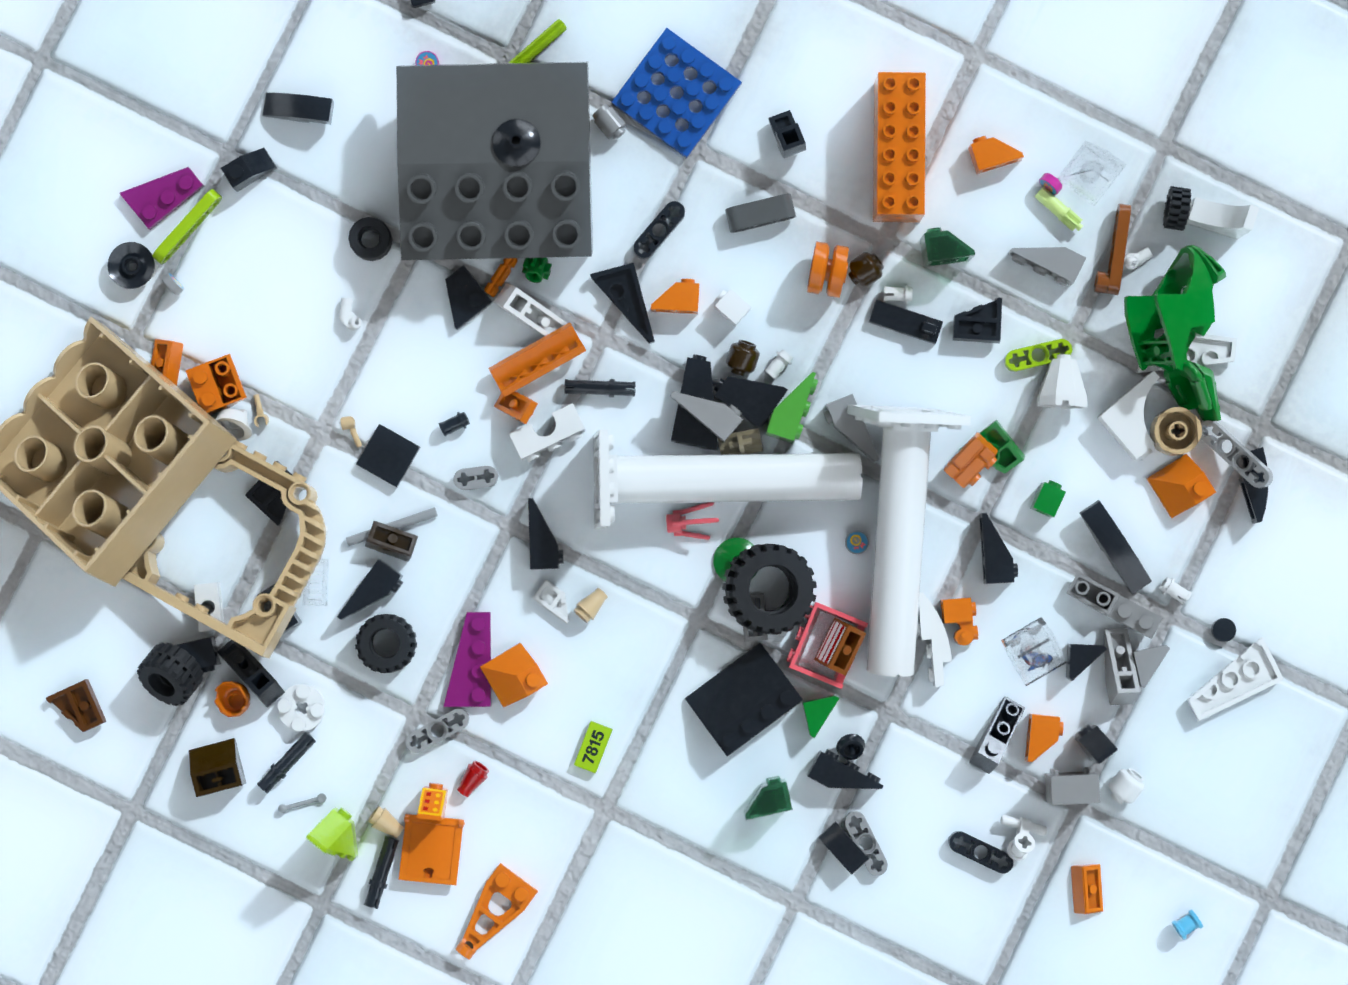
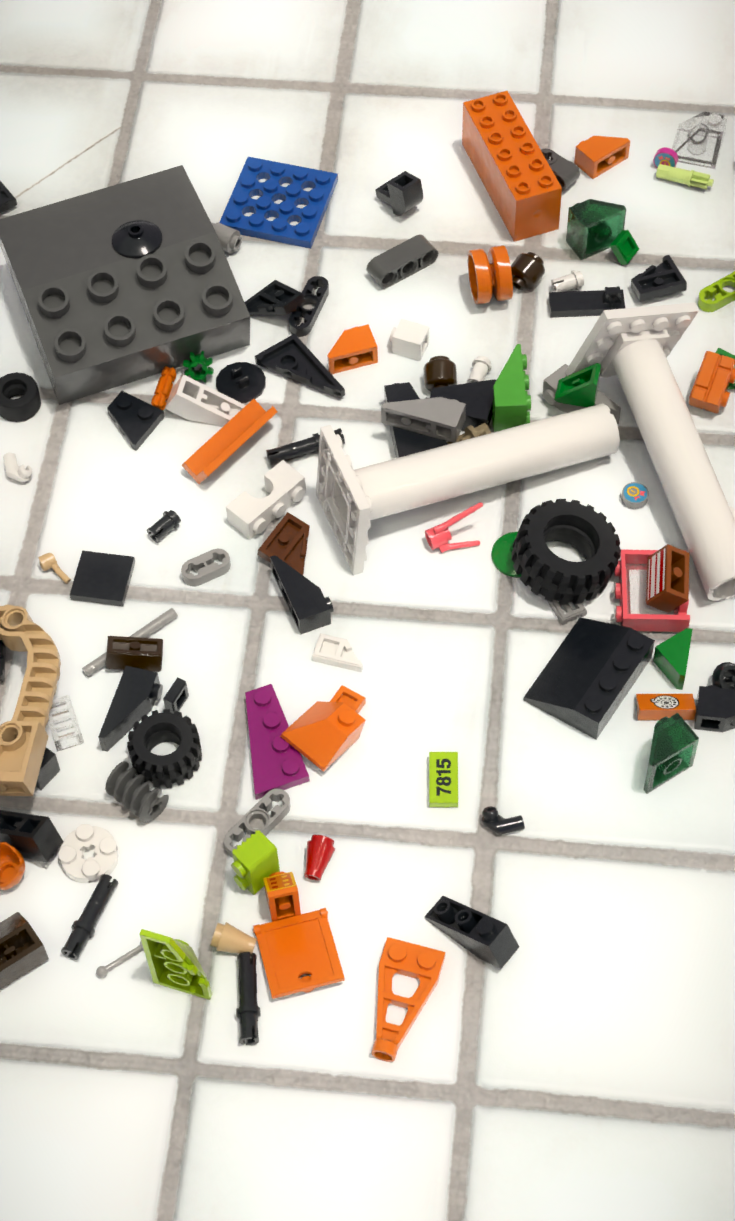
camera: 20 degrees left, 30 degrees down
orange slope [494,391,538,424] -> none
tan cone [574,588,608,623] -> none
light grey slope [1008,247,1086,286] -> none
none -> dark grey piece [105,761,169,823]
none -> black tile [163,677,189,714]
none -> black piece [216,362,266,403]
none -> lime brick [231,830,280,895]
none -> black wing [245,280,306,315]
none -> reddish brown wing [257,512,310,575]
none -> orange tile [330,685,366,713]
none -> black slope [425,896,519,969]
none -> black arm [482,806,525,834]
none -> dark grey piece [541,149,580,192]
none -> green slope [554,363,601,407]
none -> green tile [610,230,639,265]
none -> orange slope [636,694,696,720]

